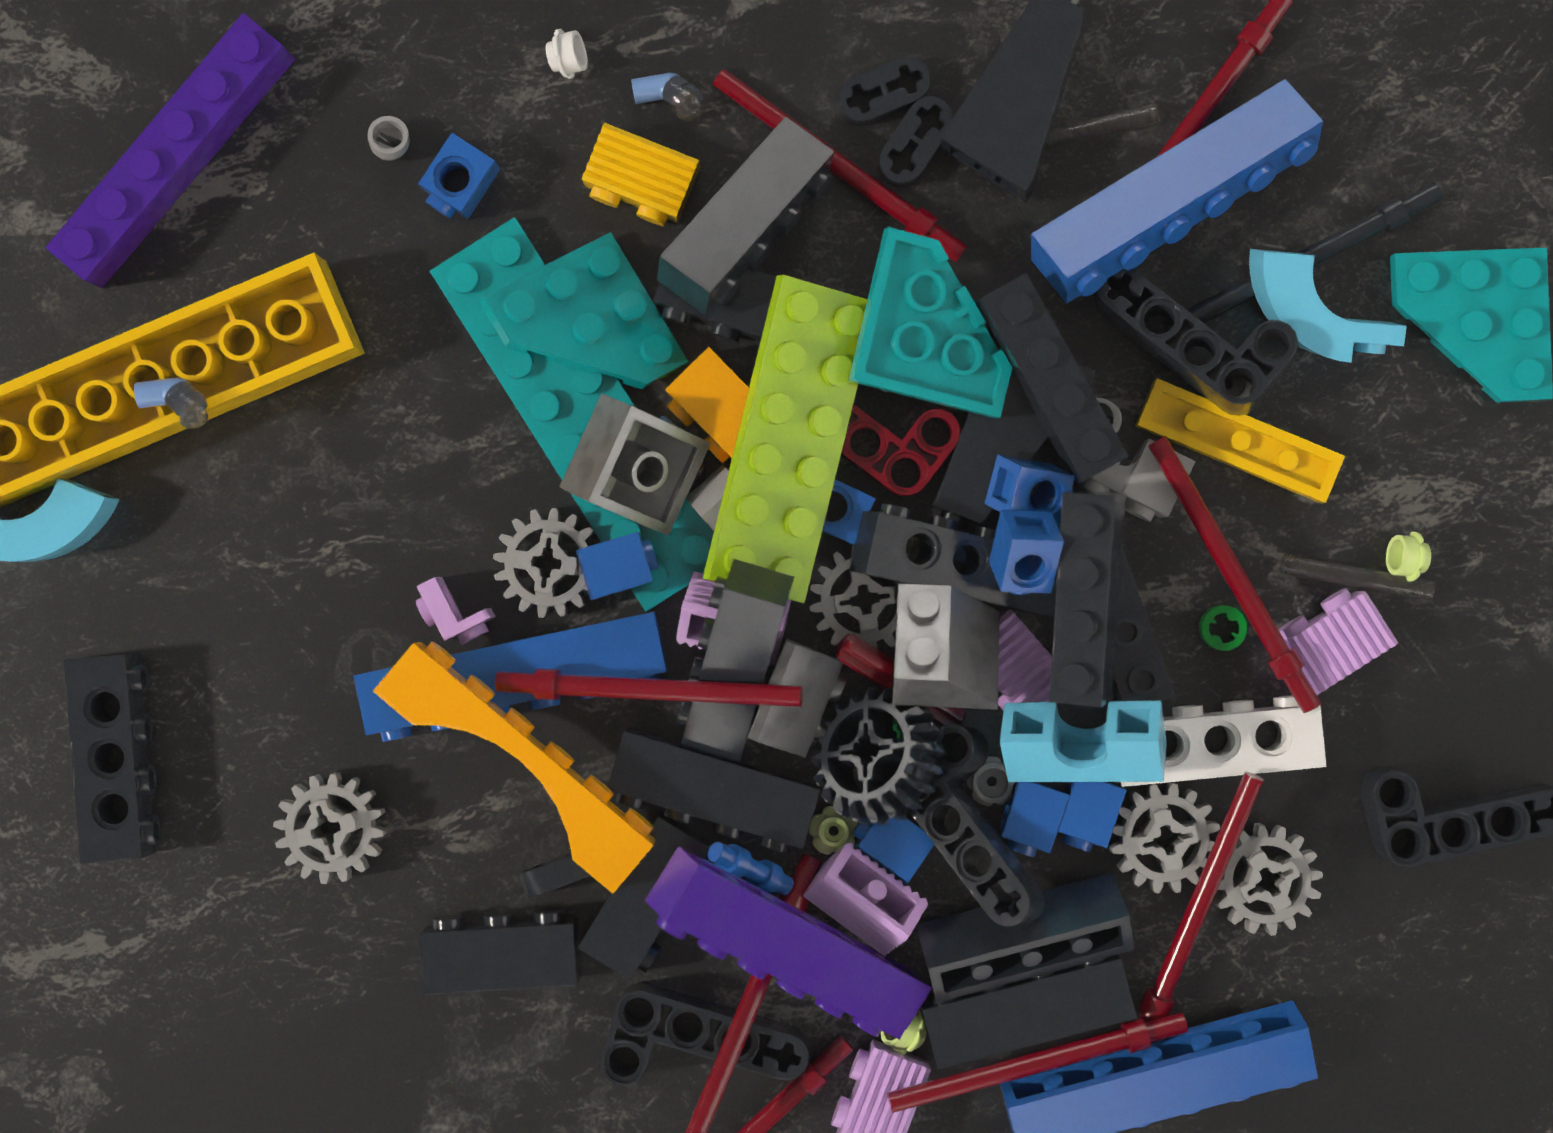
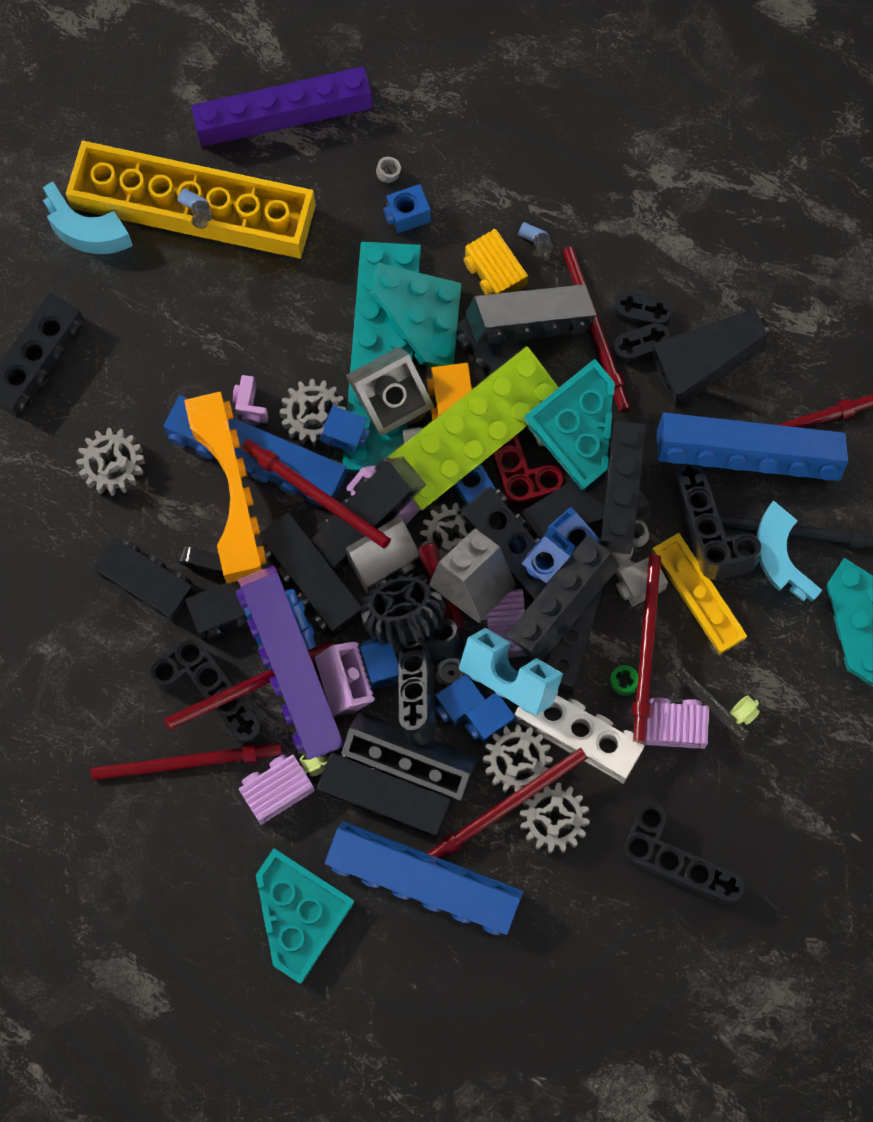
camera: 40 degrees right, 15 degrees down
white plate [546,29,587,79] -> none
yellowish green plate [809,805,858,855] -> none
dark red bar [887,1012,1188,1113] -> none

